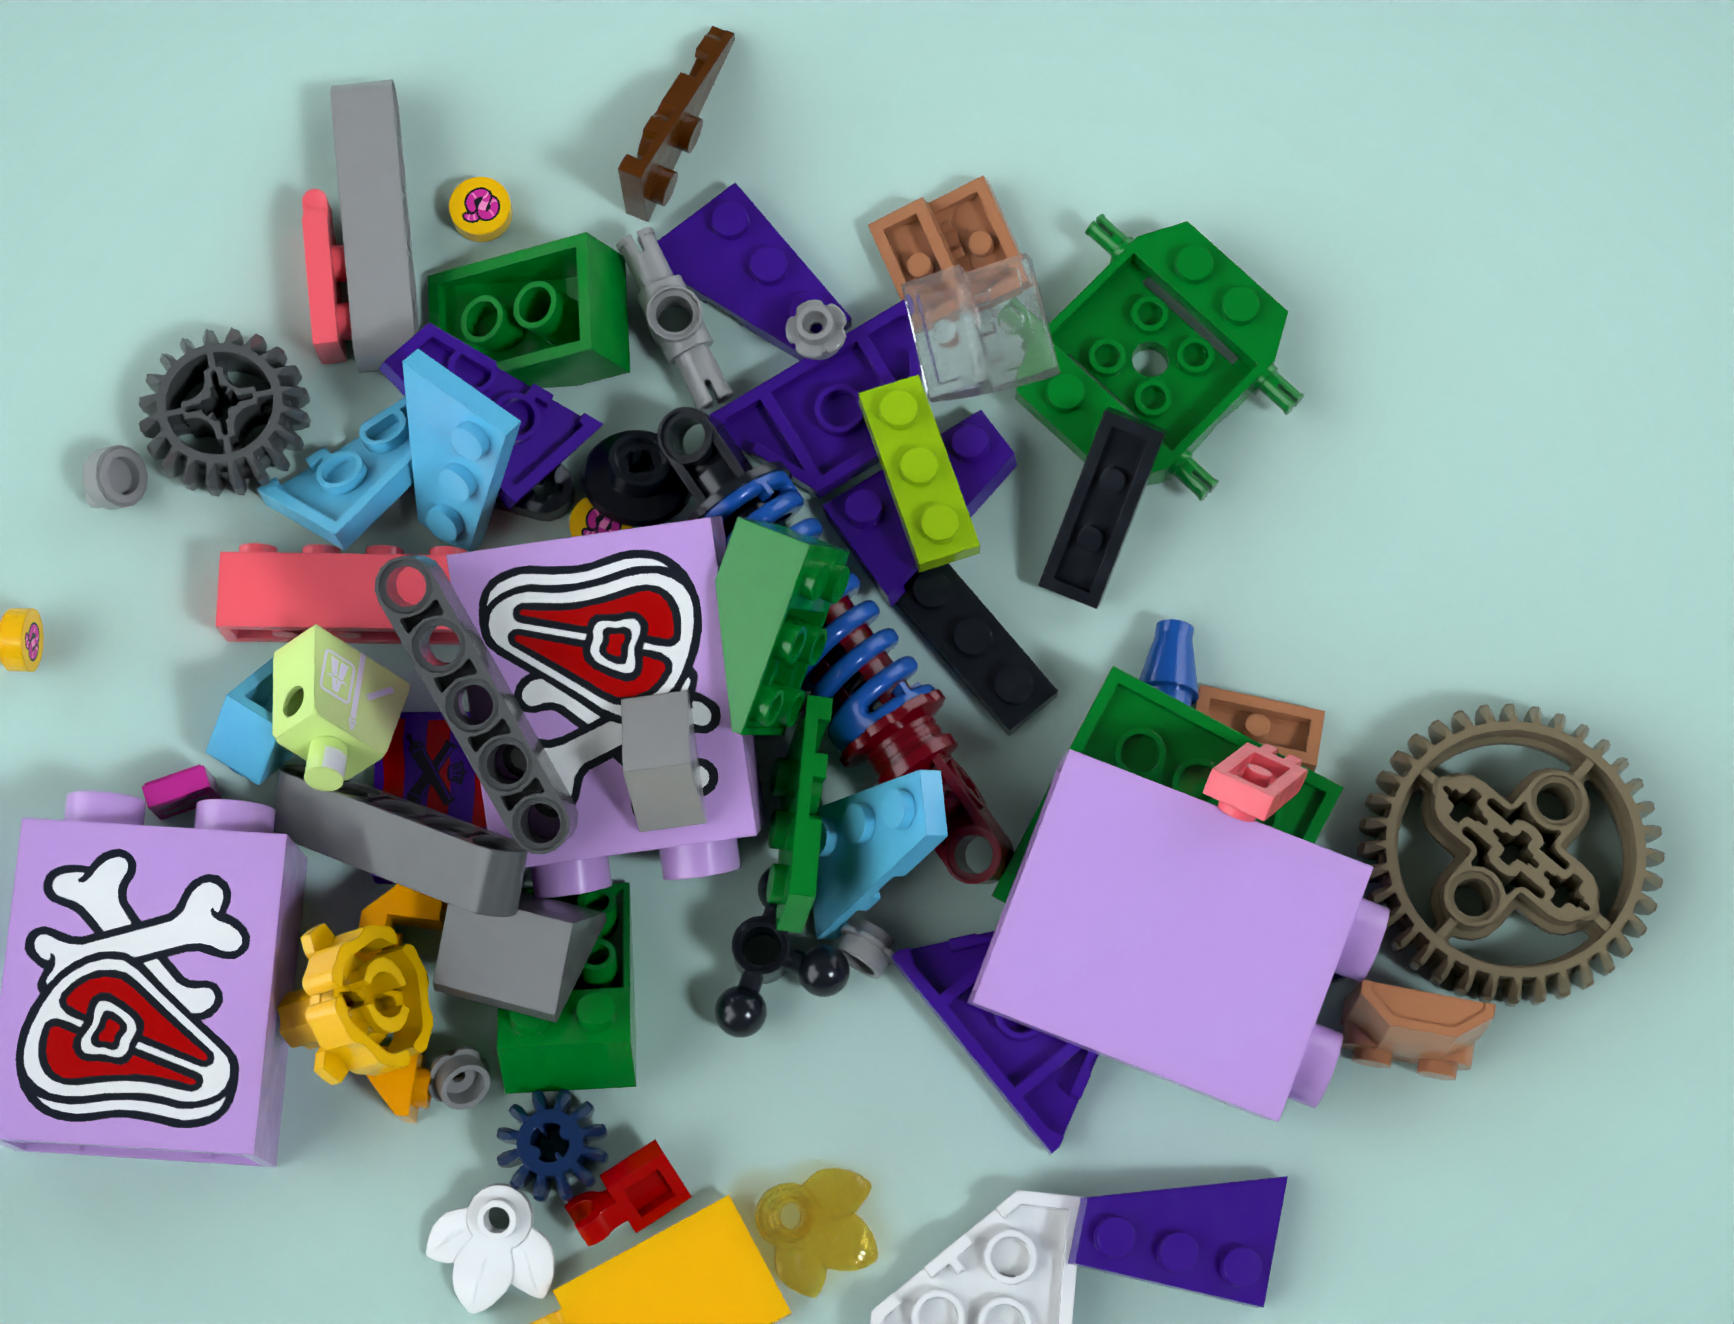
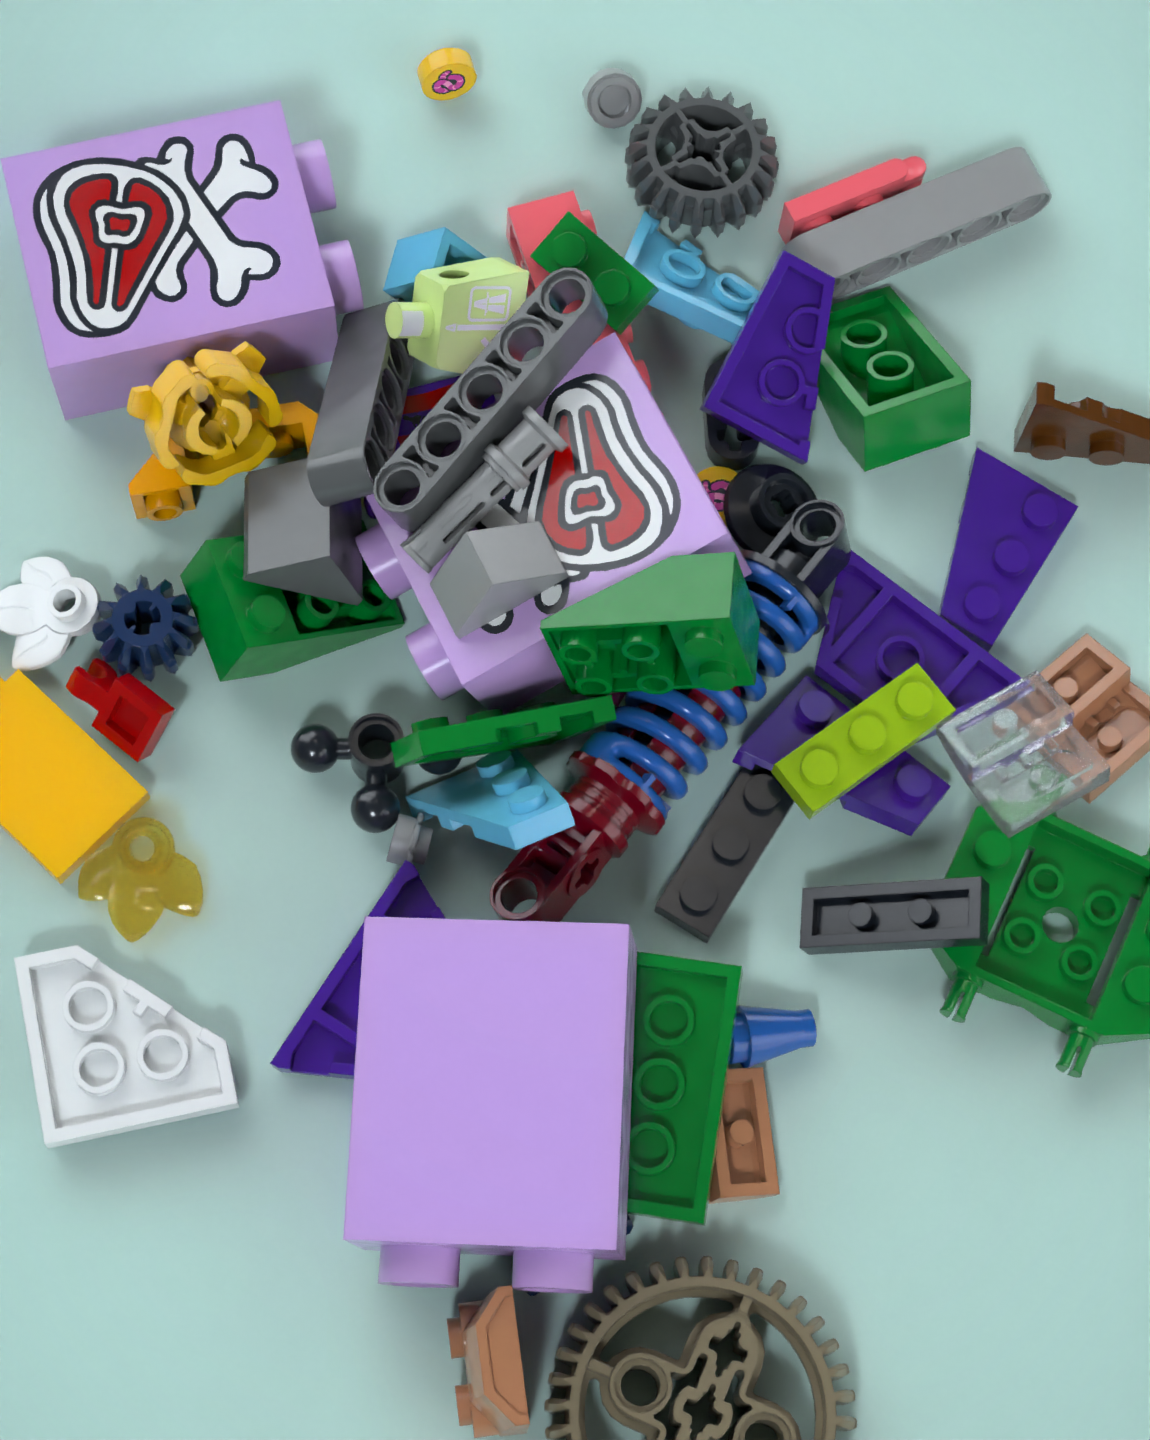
camera: 65 degrees right, 5 degrees down
dark pink tile [142,764,222,820] -> none
medium azure wing [402,349,521,552] -> none
light grey plate [429,1047,491,1110] -> none
yellow tile [449,177,513,242] -> none
light grey pin [616,227,734,411] -> none
light grey plate [785,300,847,360] -> none
dark purple wing [1068,1176,1288,1308] -> none
coral hinge [1202,742,1308,822] -> none
none -> light grey pin [400,405,568,574]
none -> green plate [530,211,659,335]

